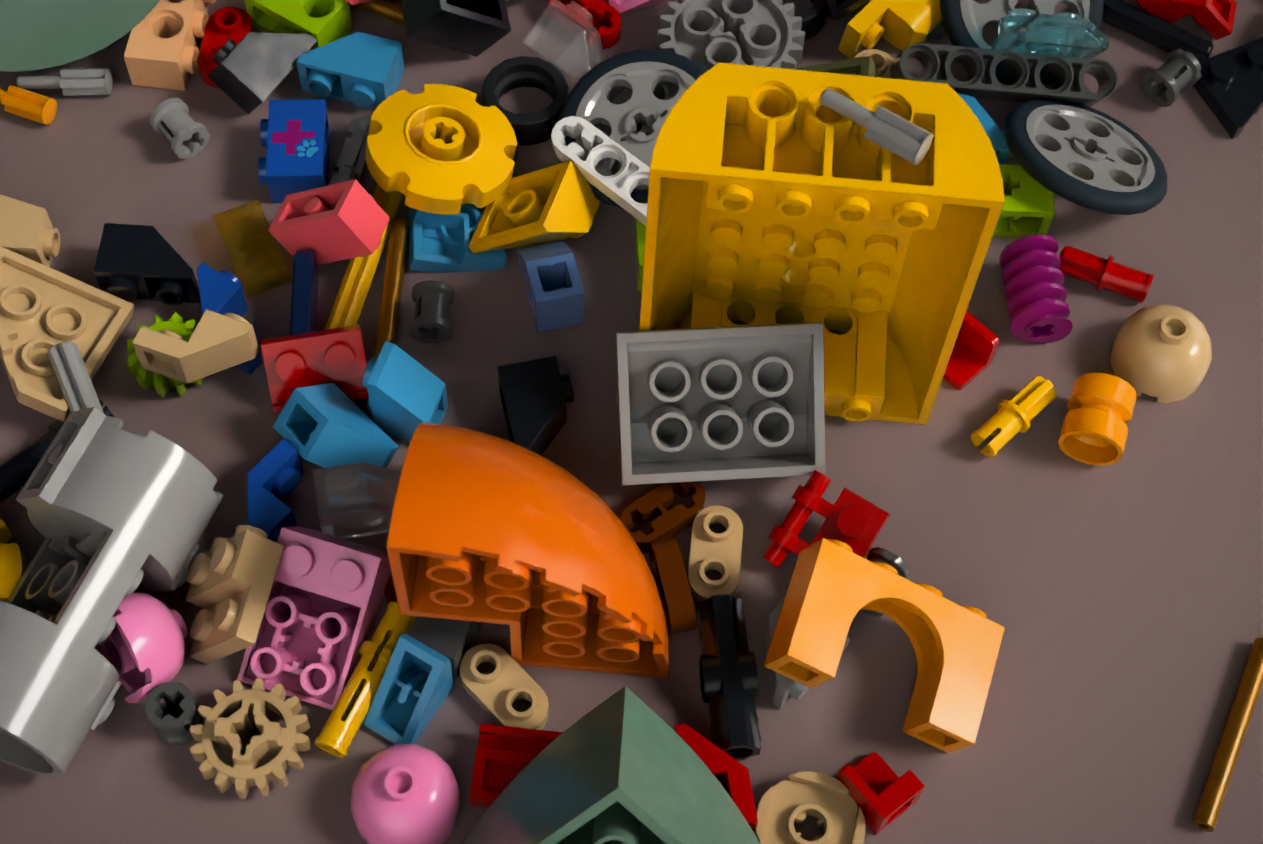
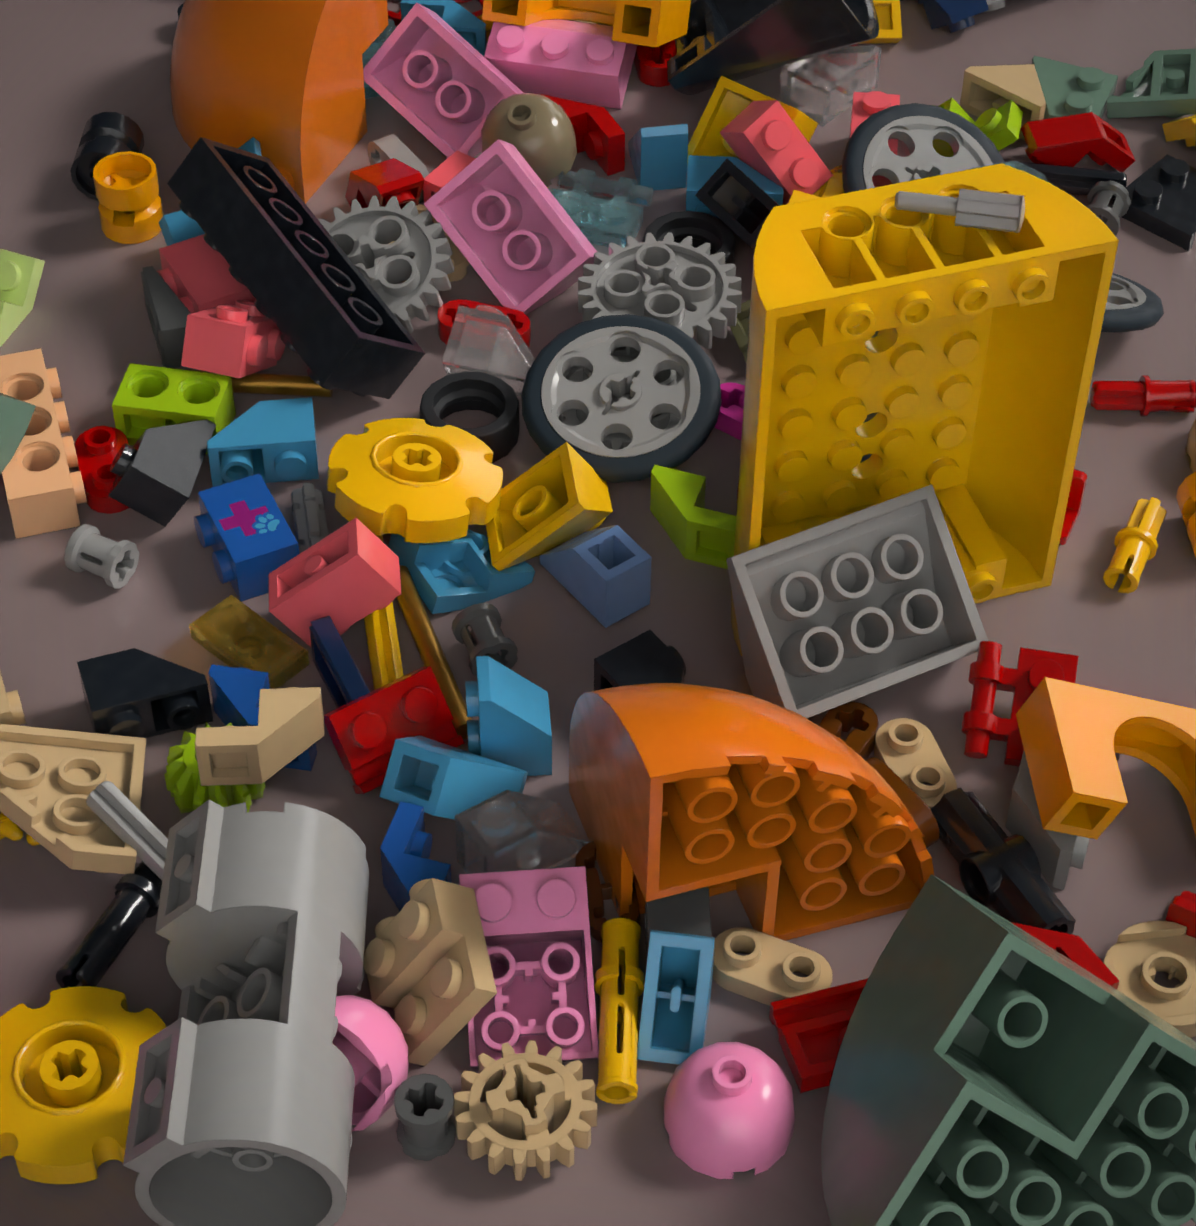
camera: 20 degrees left, 15 degrees down
white beam [551,116,650,226] -> none
magenta piece [999,234,1073,344] -> none

